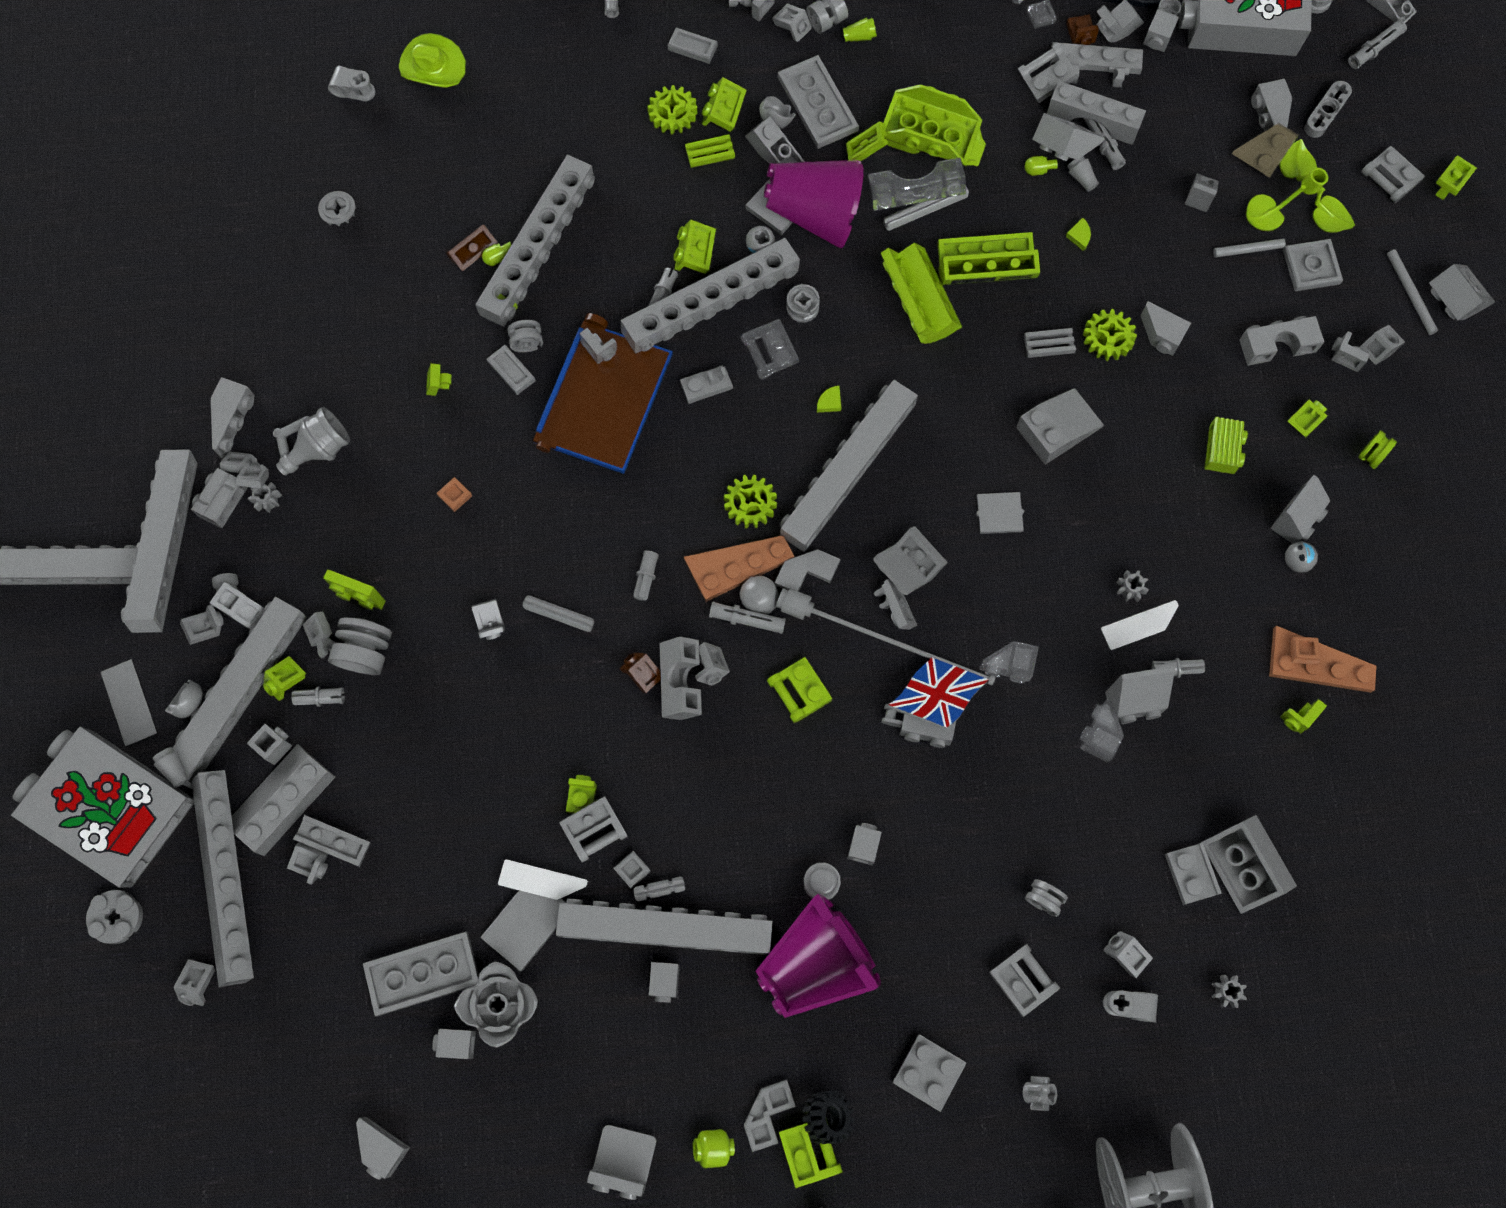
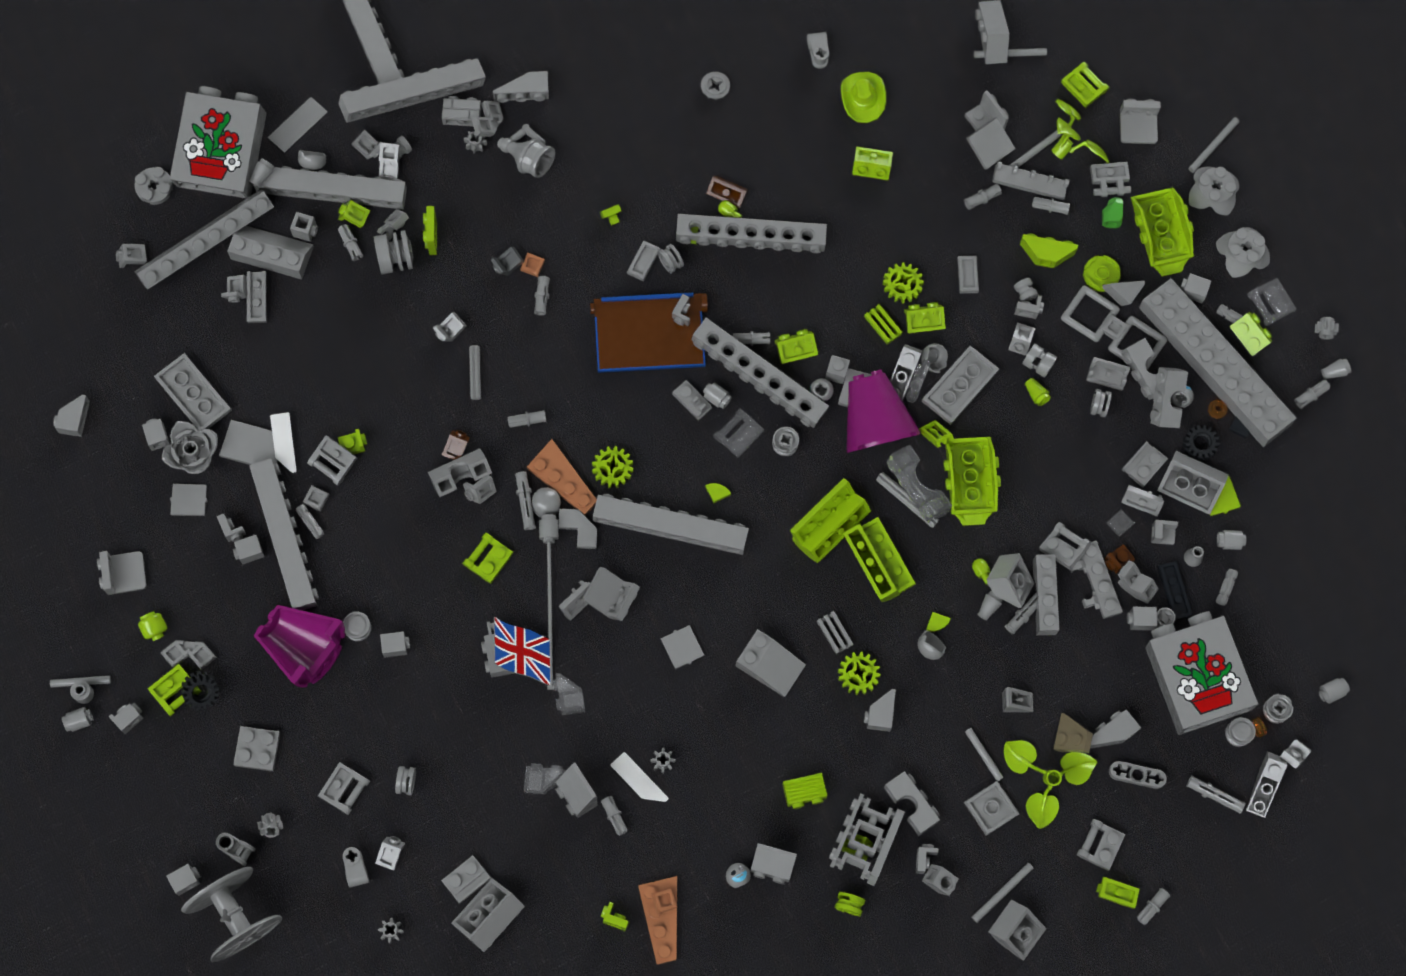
camera: 60 degrees right, 0 degrees up
none -> light grey piece [170,484,208,516]
none -> light grey piece [216,833,256,866]
none -> light grey bracket [217,514,246,542]
none -> dark grey bracket [491,246,524,276]
none -> light grey pin [534,276,550,315]
none -> light grey brick [703,382,732,409]
none -> light grey brick [825,355,850,384]
none -> light grey fence [829,793,905,886]
none -> lime bracket [852,146,893,180]
none -> clear plate [906,360,931,402]
none -> light grey hair [917,630,946,660]
none -> light grey axle [1137,888,1170,925]

